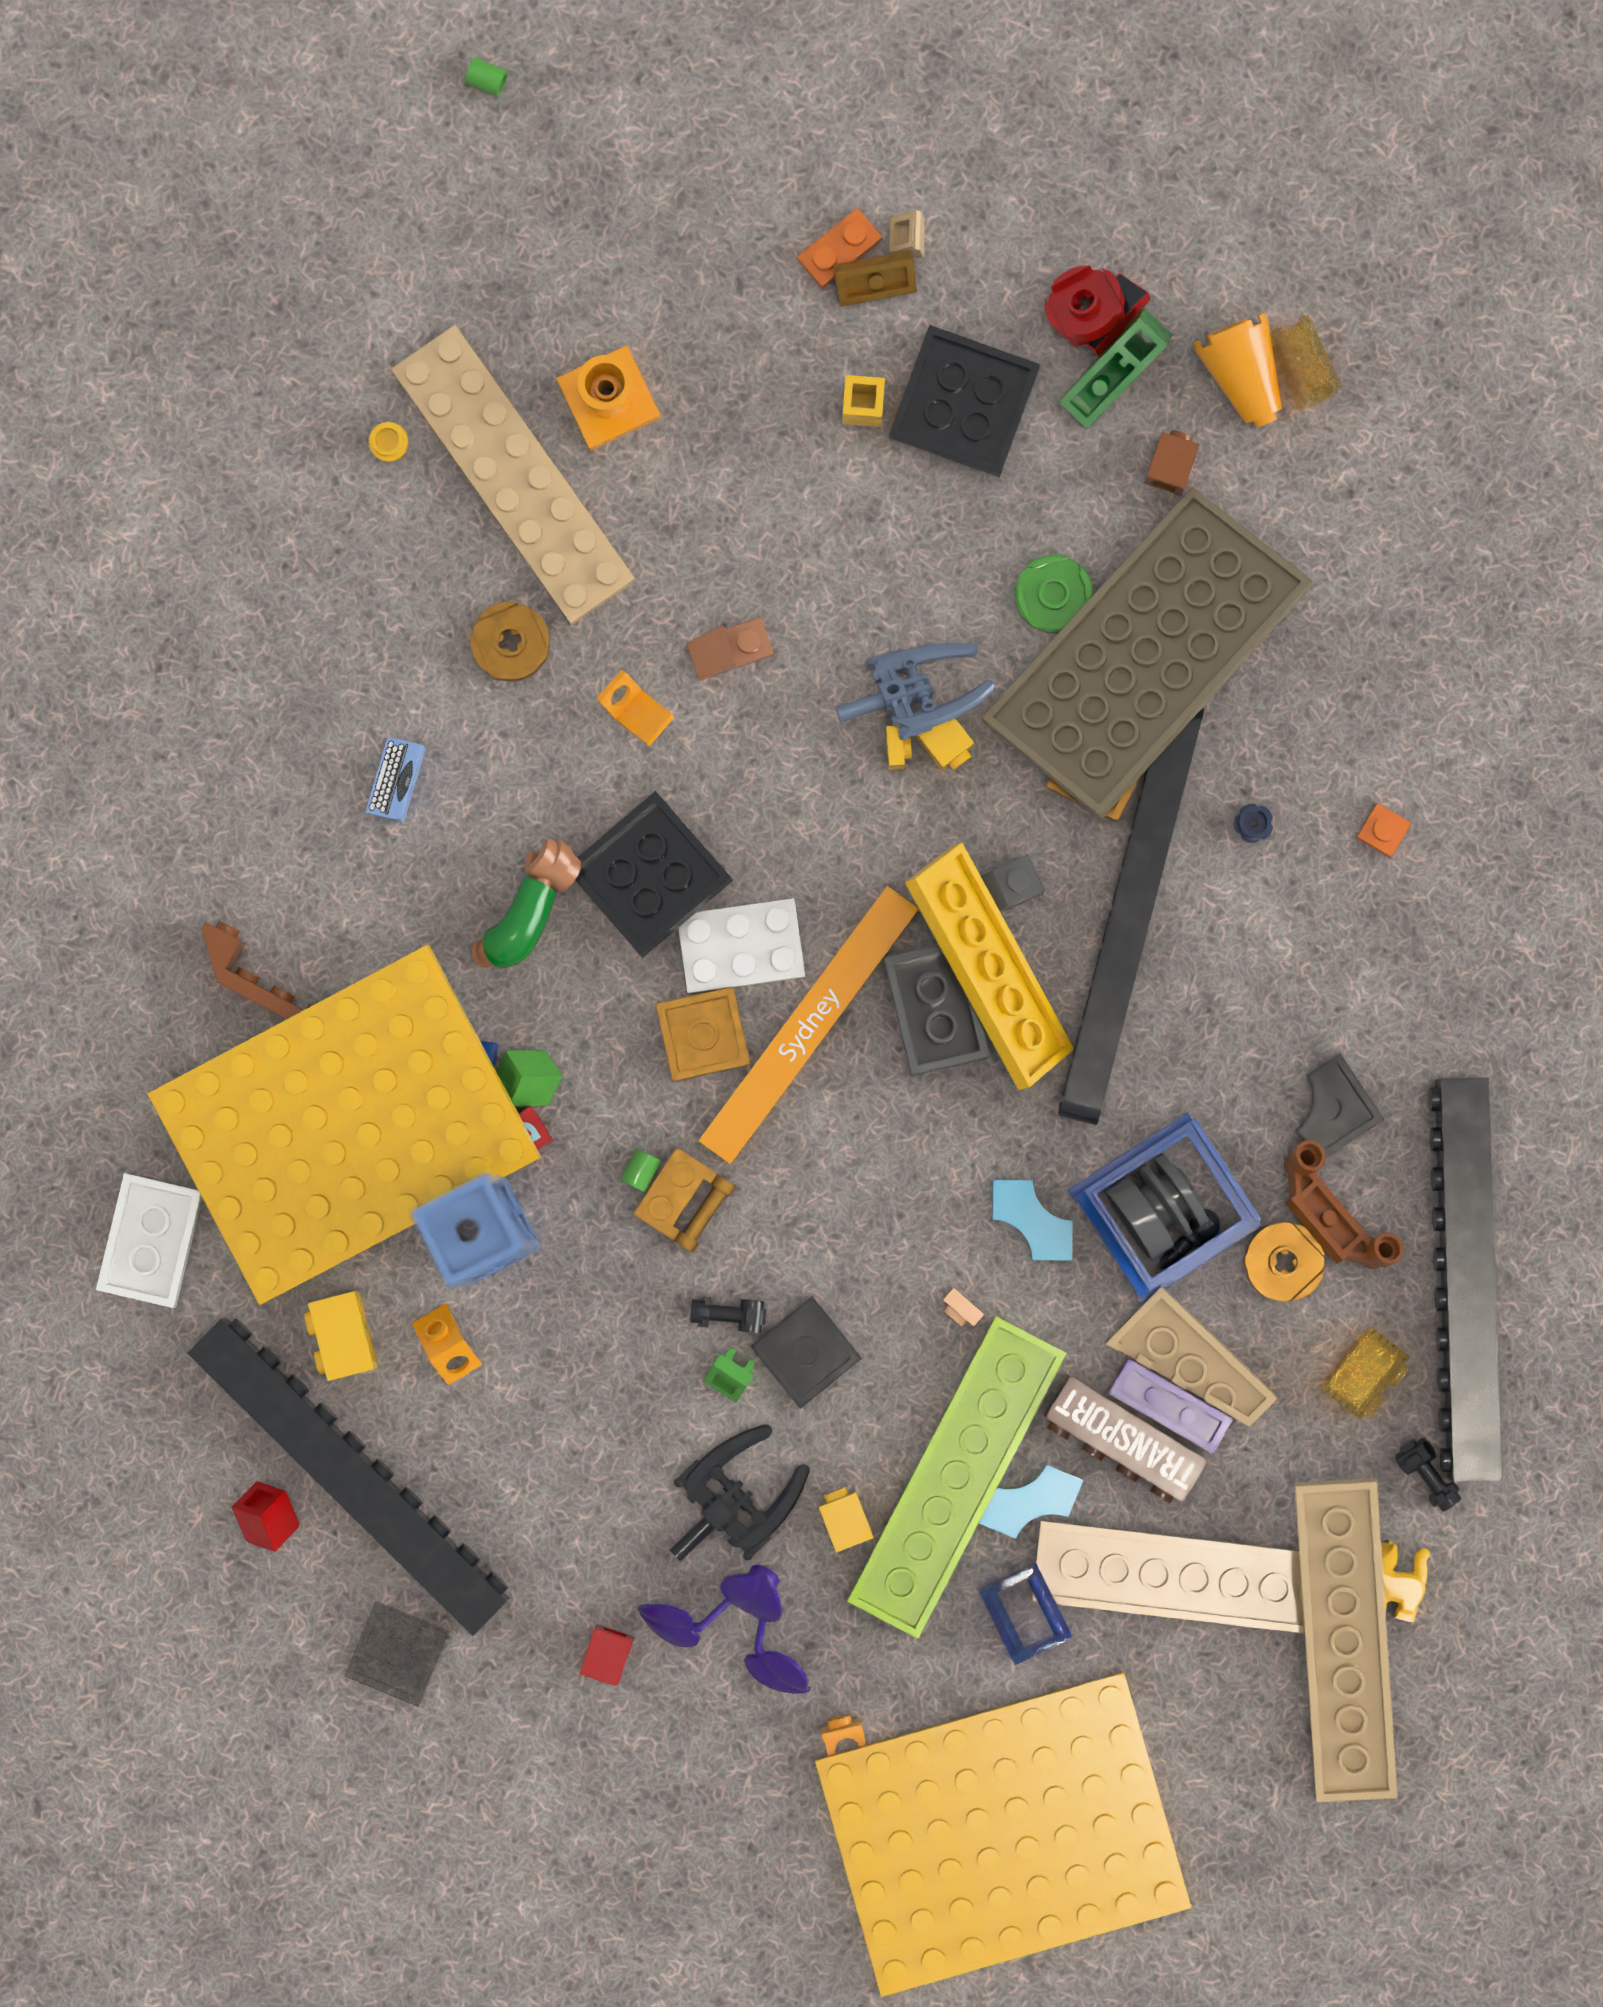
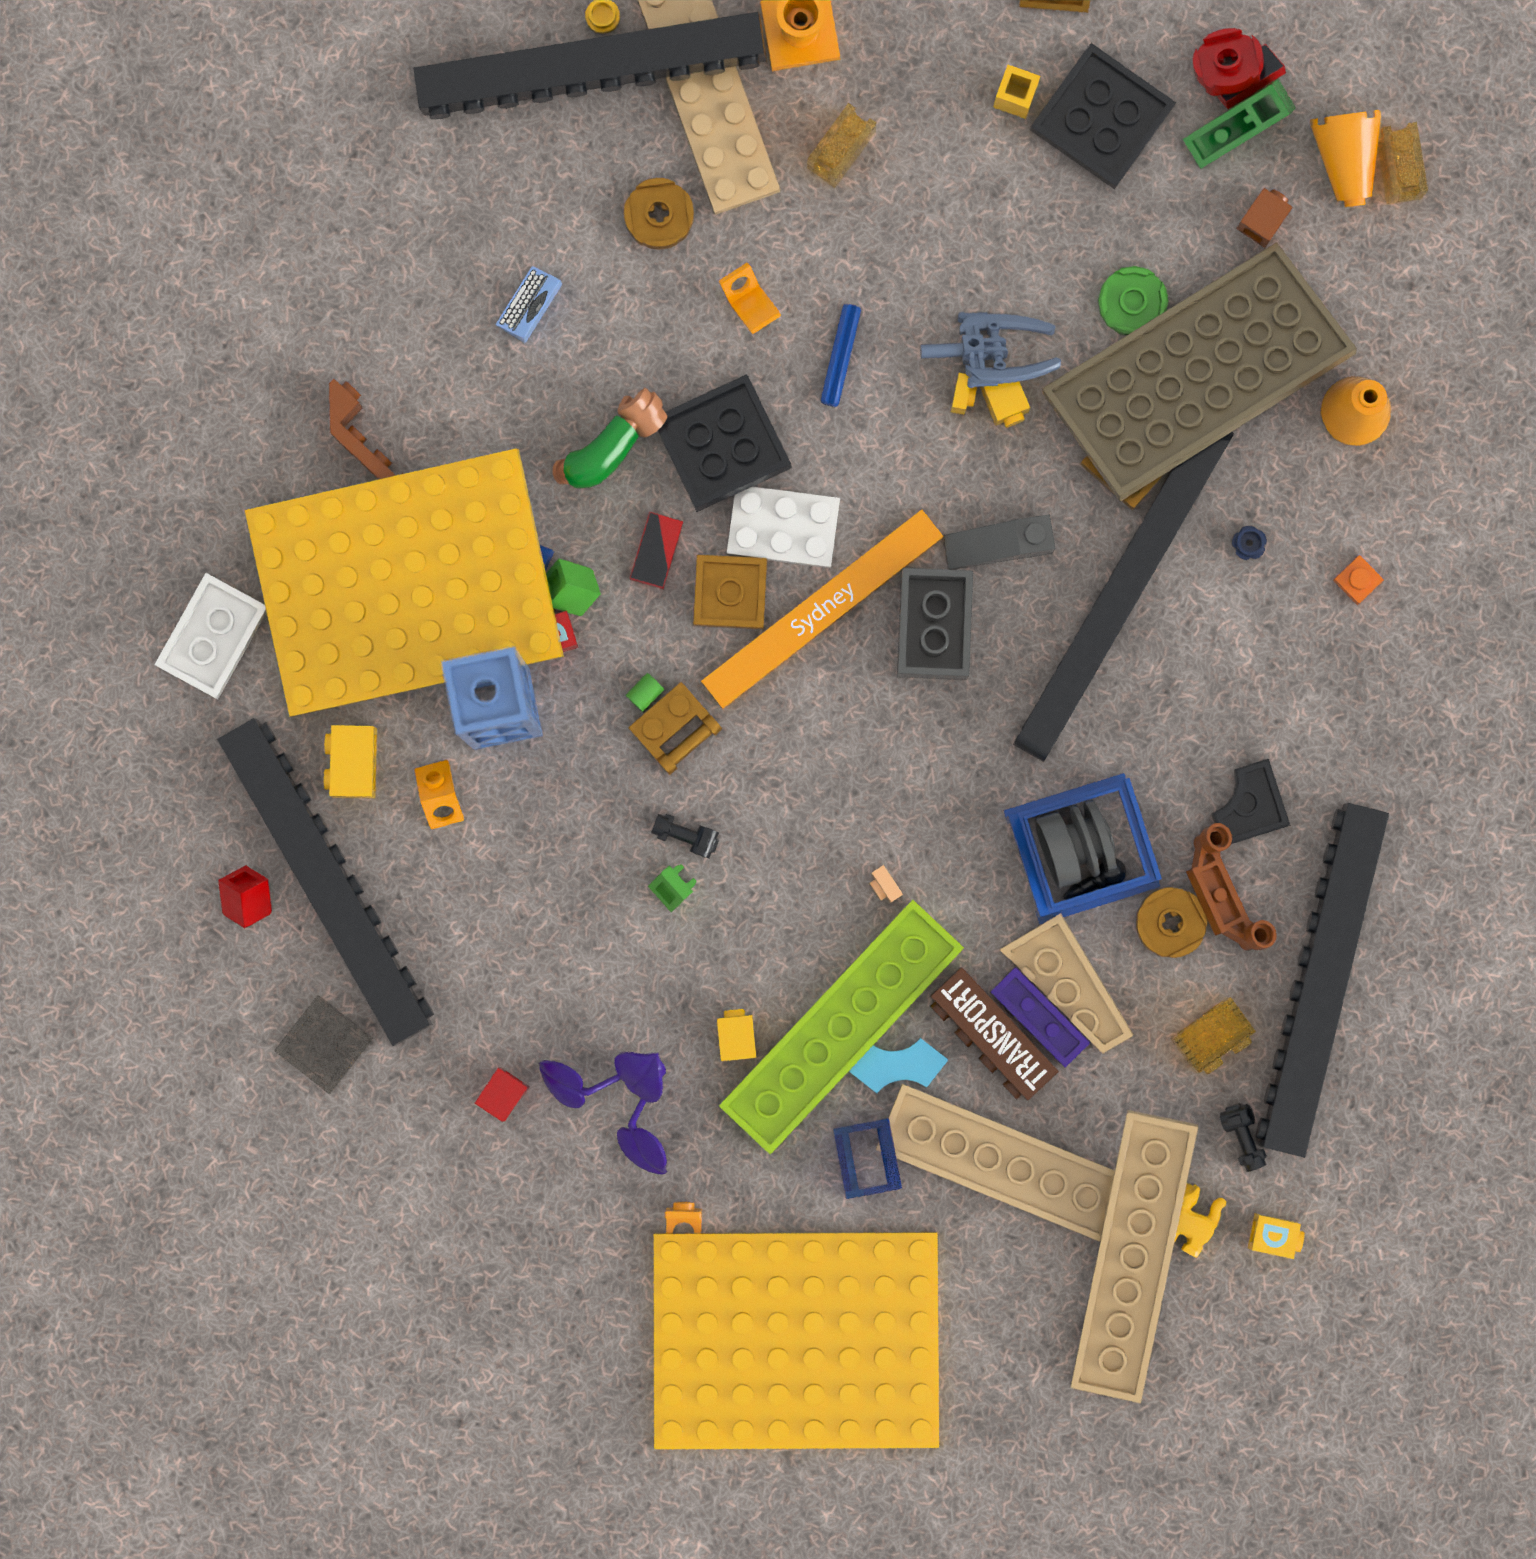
camera: 10 degrees right, 0 degrees up
black bar [670,1425,810,1562] -> none
nougat slope [687,617,774,681] -> none
black tile [750,1296,862,1409] -> none
yellow plate [905,843,1074,1090] -> none
medium azure tile [992,1180,1073,1261] -> none
none -> black brick [413,12,767,119]
none -> black tile [630,512,683,590]
none -> clear yellow brick [807,103,877,188]
none -> blue axle [821,304,861,407]
none -> yellow brick [1248,1213,1304,1259]
none -> light orange cone [1321,376,1391,446]

